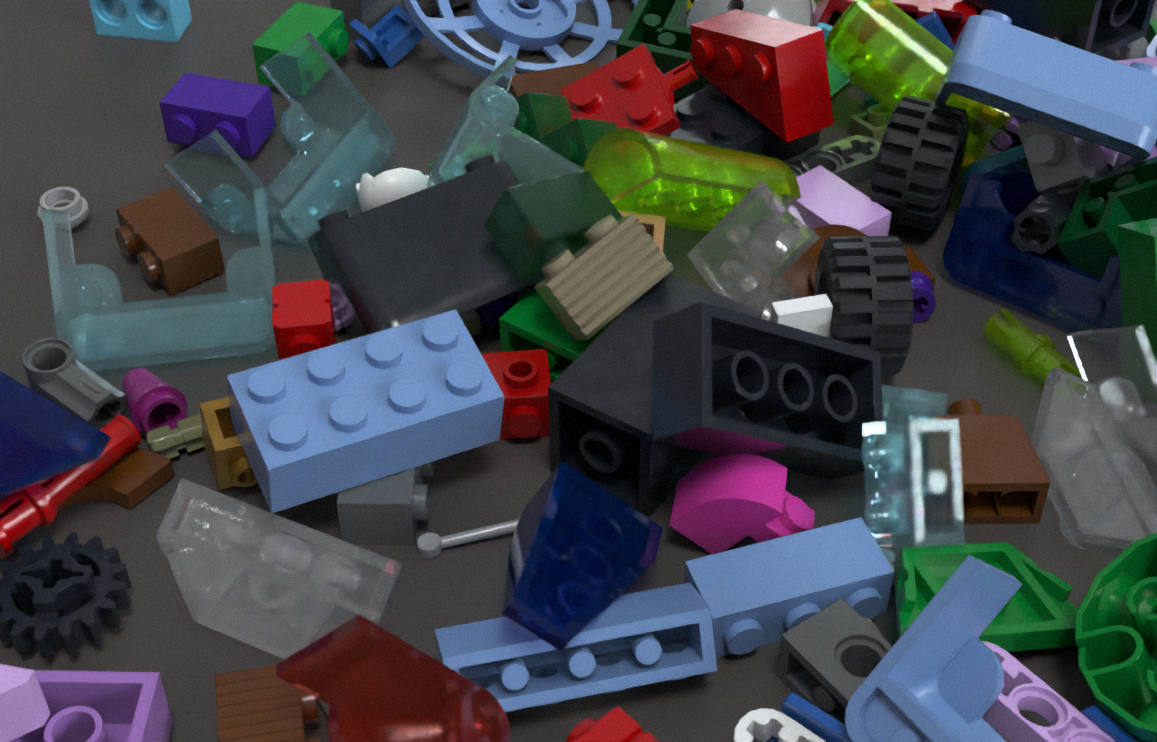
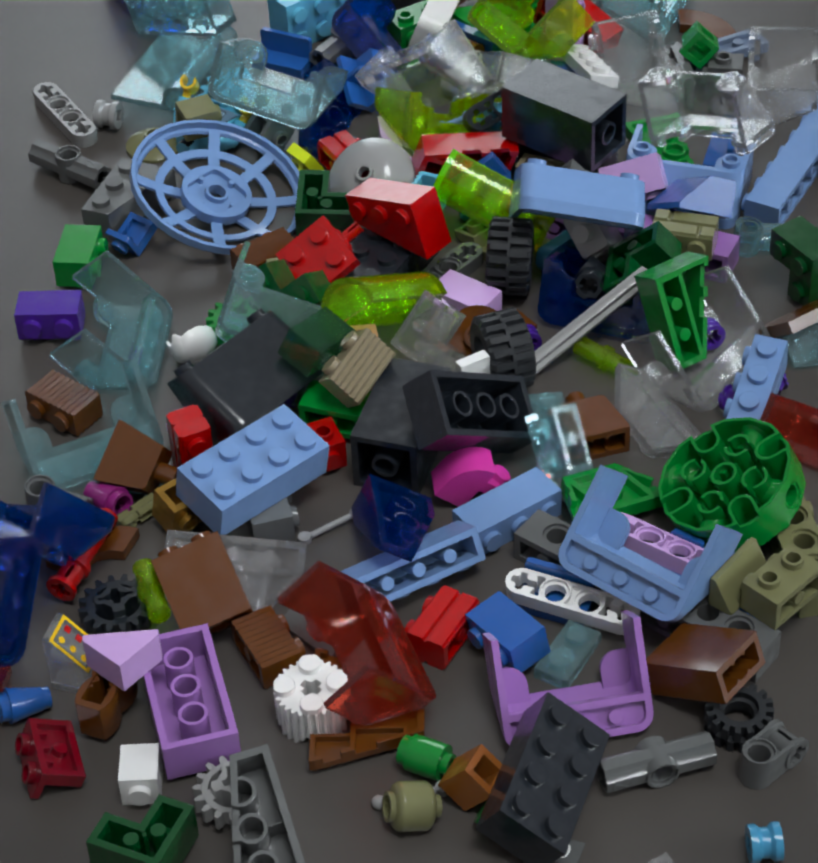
camera: 15 degrees left, 0 degrees up
none -> reddish brown torso [93,420,177,495]
none -> clear neon green pin [132,558,171,624]
none -> reddish brown brick [151,531,254,636]
none -> light grey axle [535,266,648,374]

